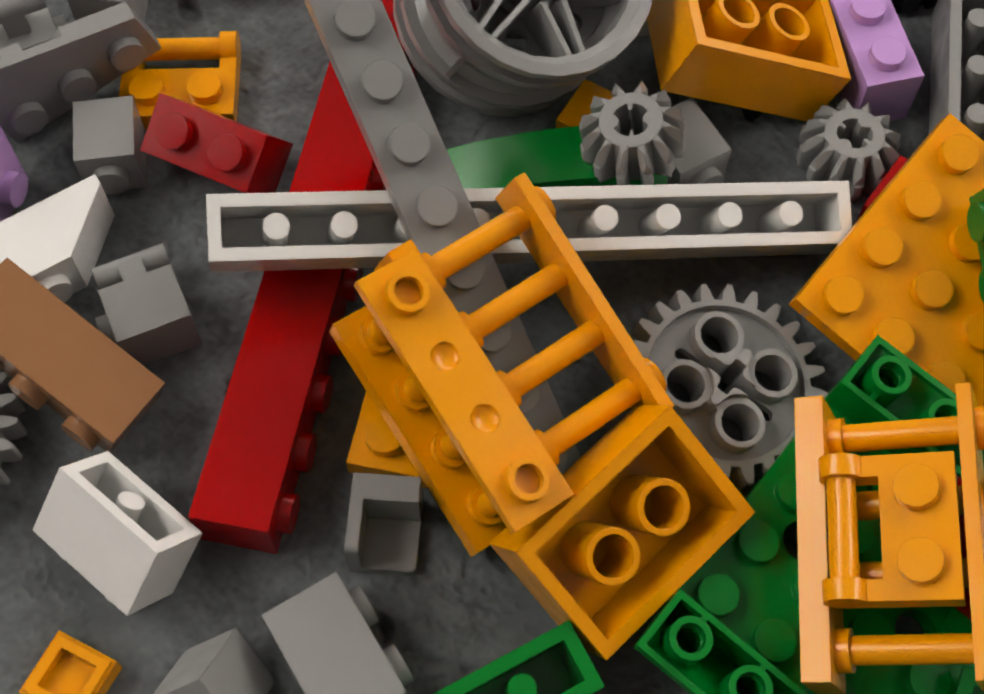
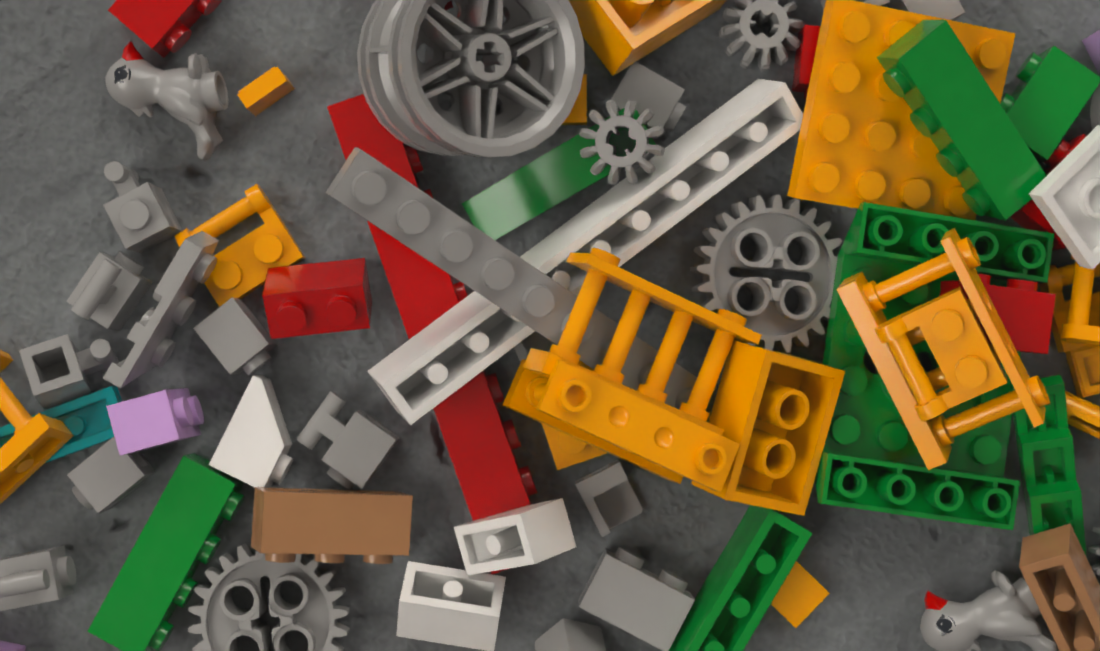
camera: 35 degrees left, 25 degrees up
none -> white slope [454,498,577,575]

